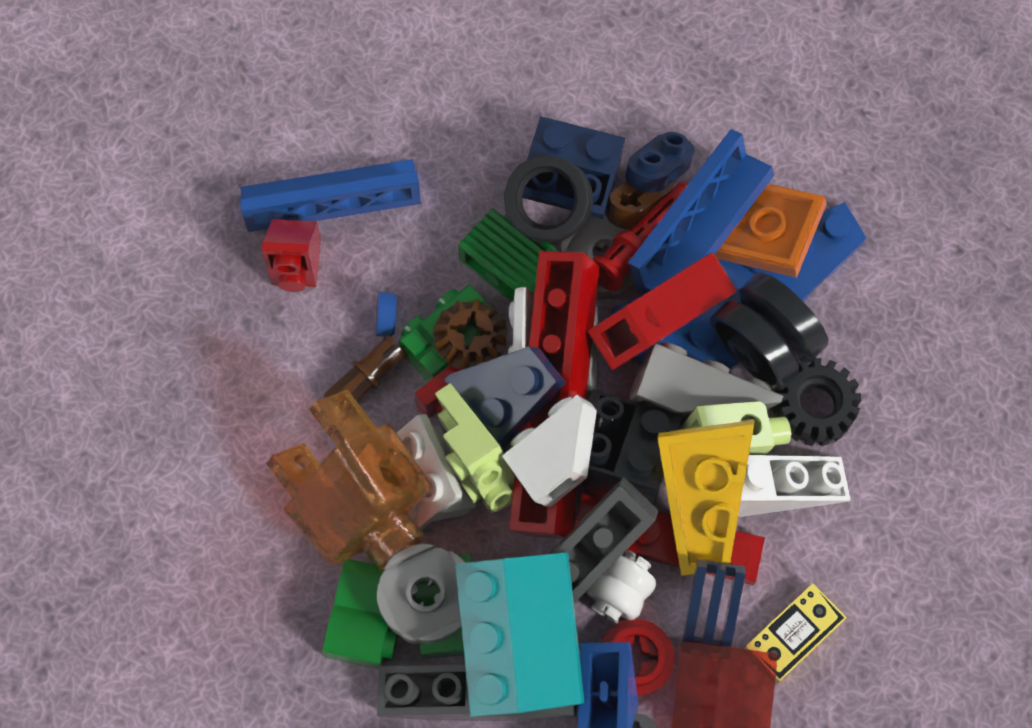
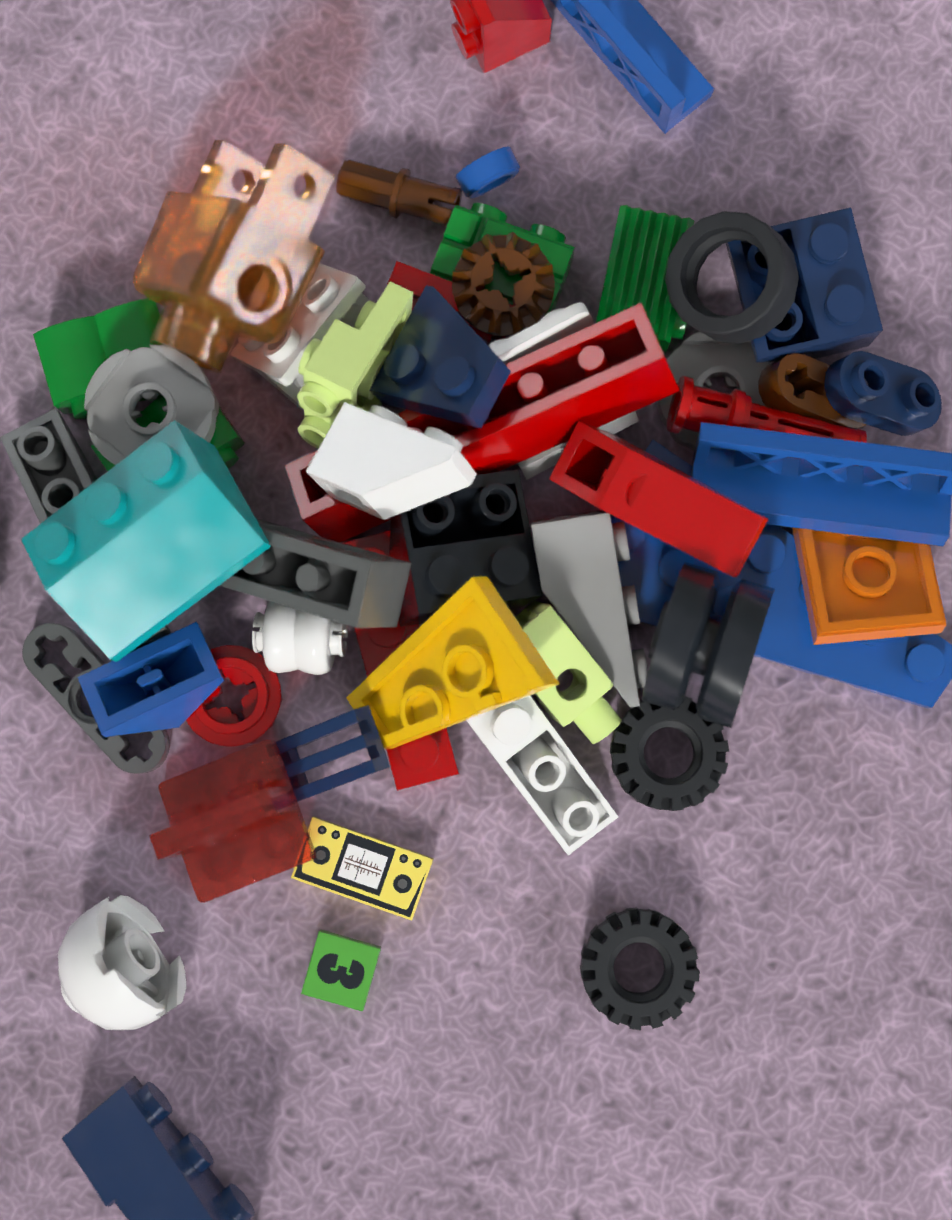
camera: 70 degrees right, 15 degrees up
none -> bright green tile [301,930,382,1012]
none -> black tyre [580,907,700,1030]

